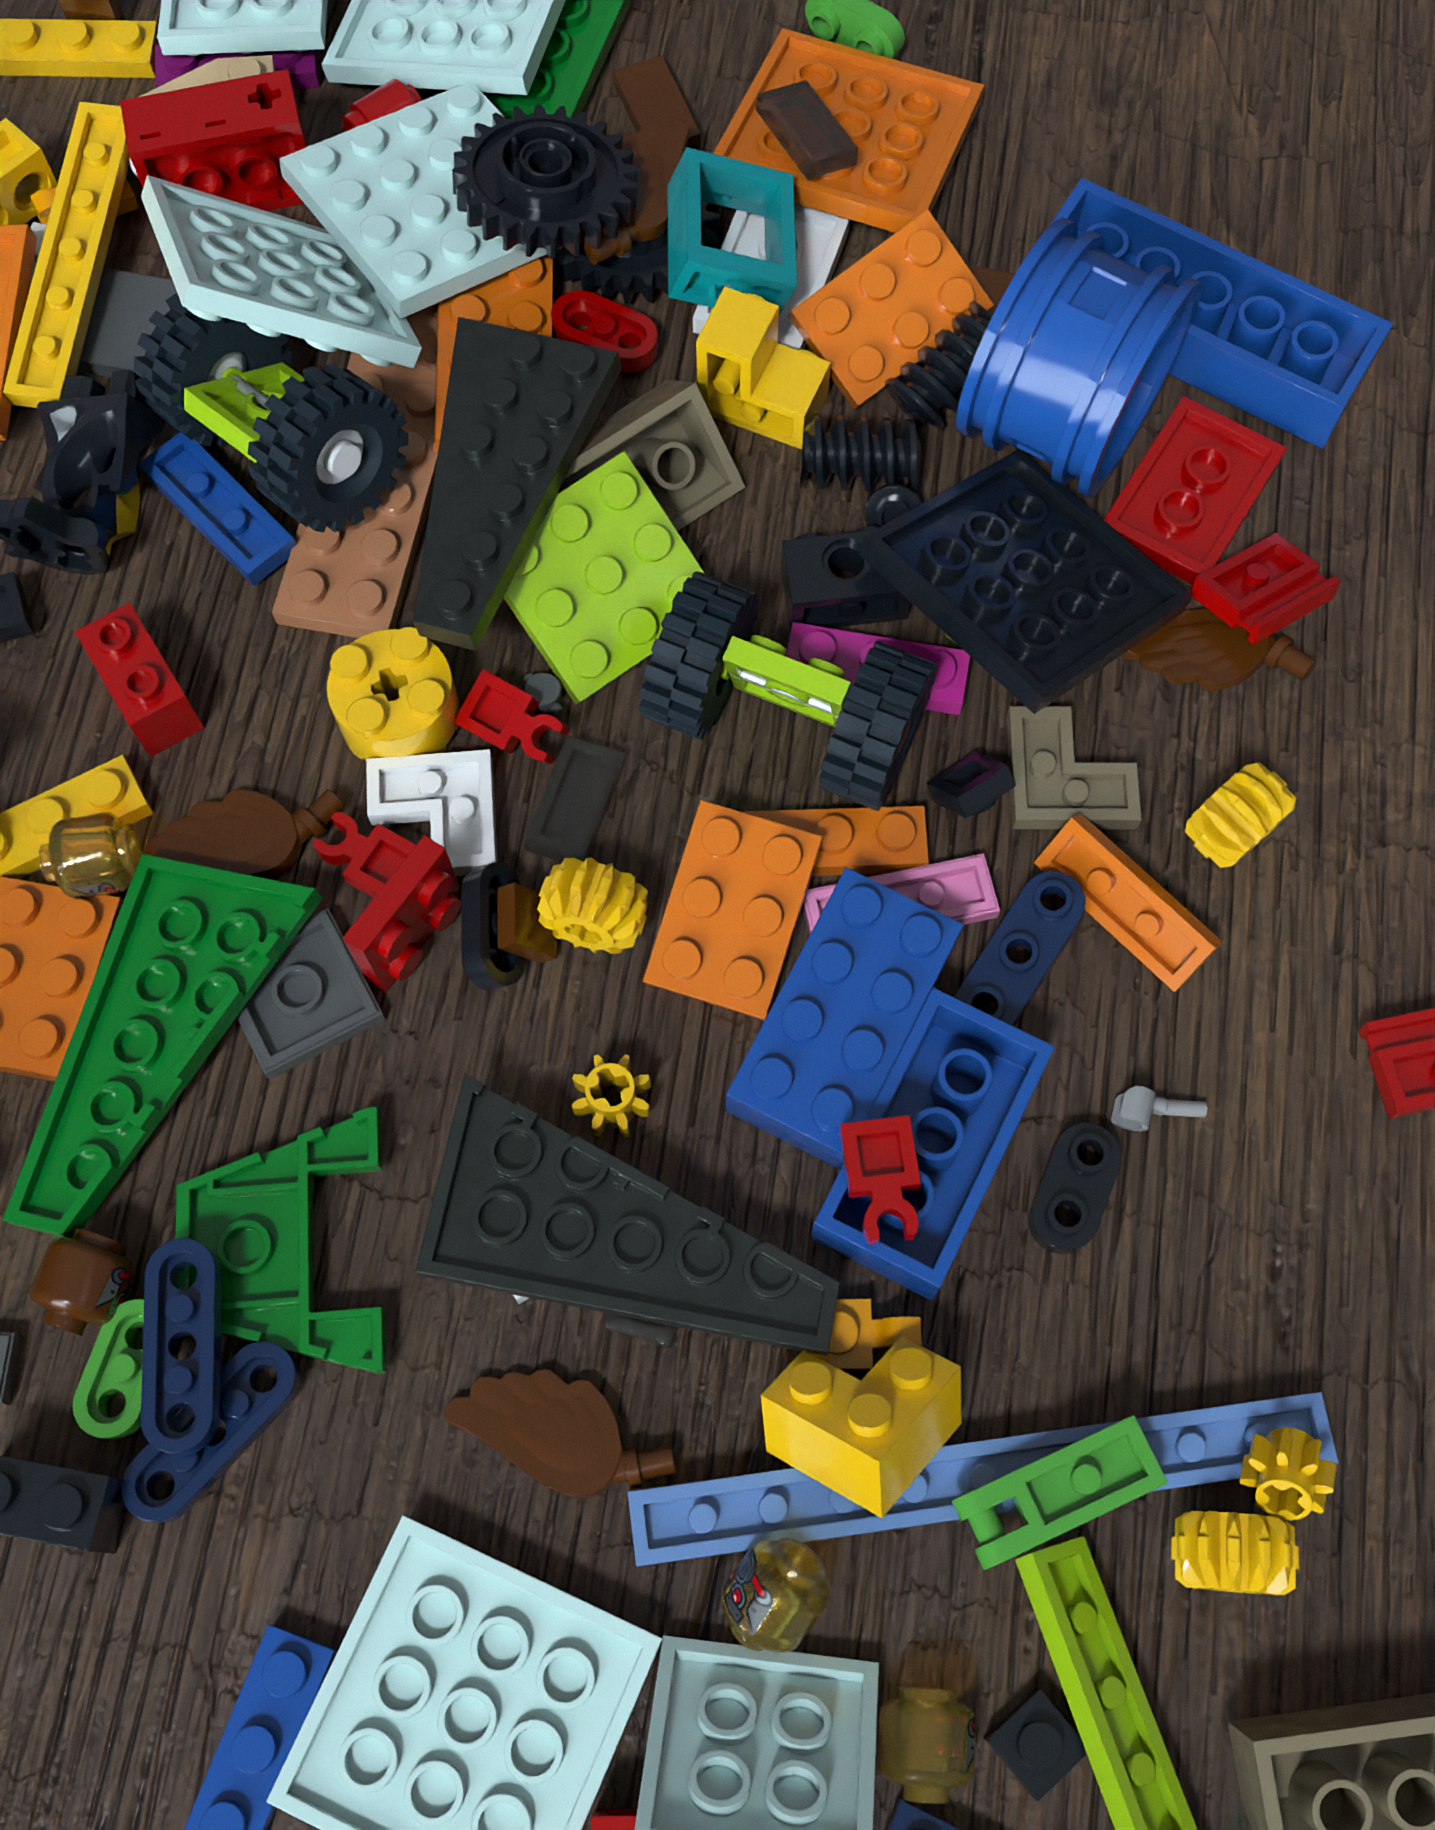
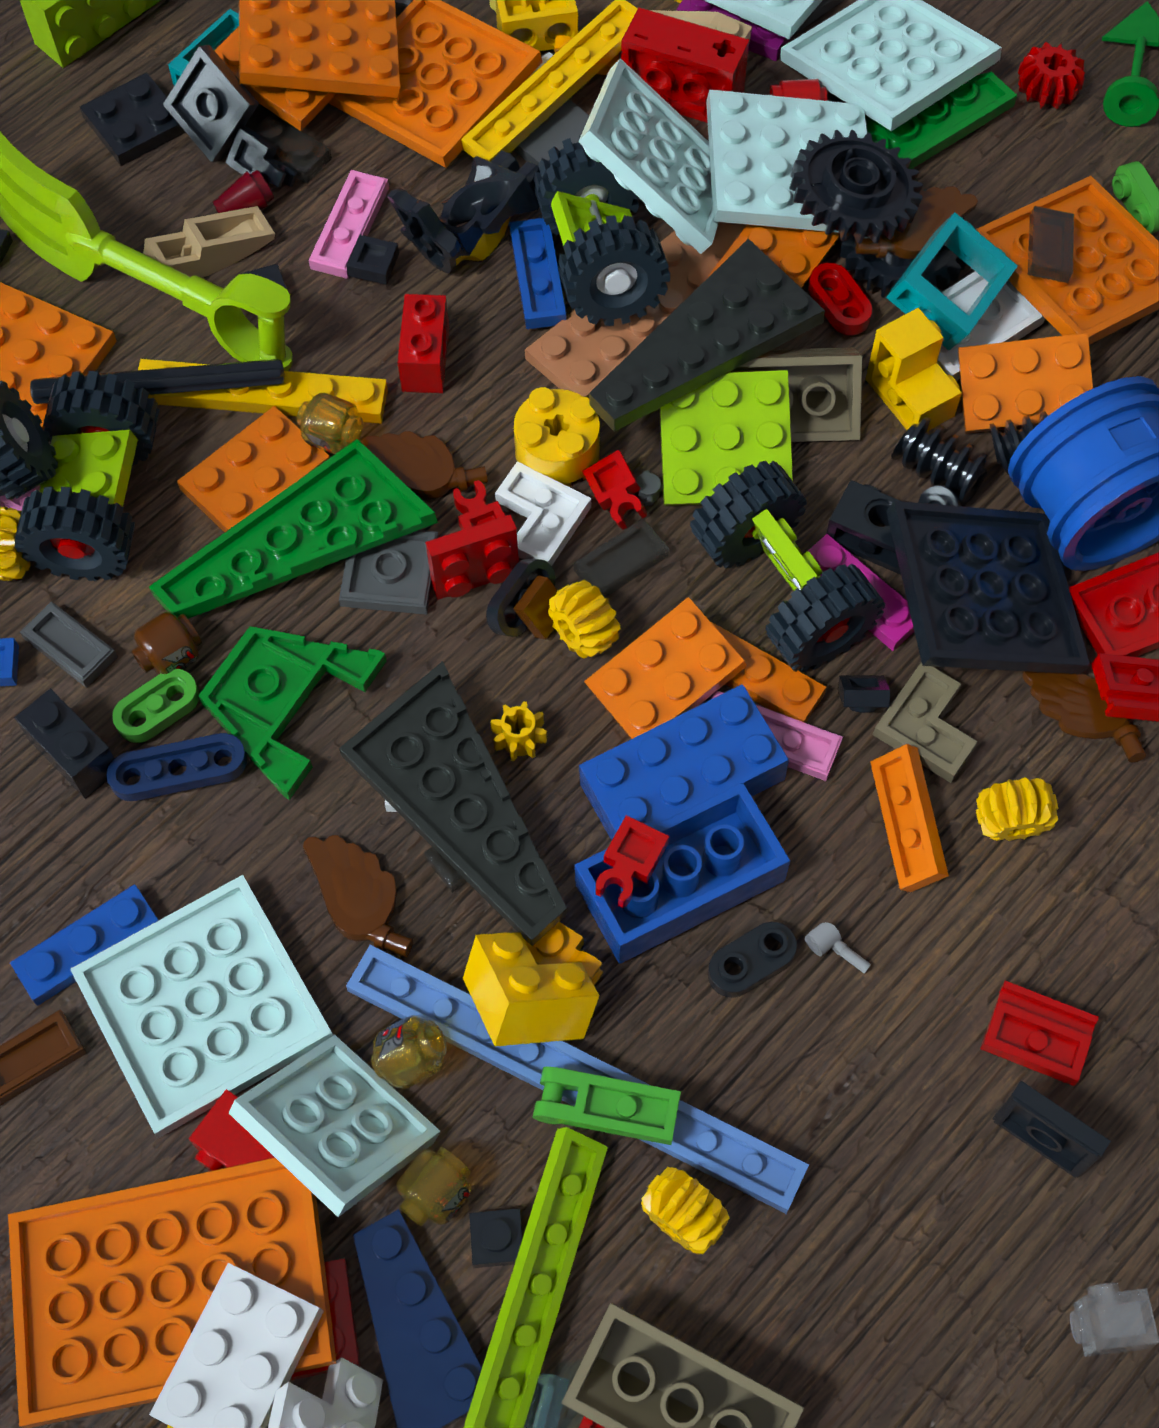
camera: 35 degrees right, 5 degrees down
dark blue plate [141,1238,222,1456] -> none
reddish brown tile [613,55,701,149] -> none
dark blue plate [954,871,1085,1027] -> none
yellow gear [1240,1427,1337,1521] -> none

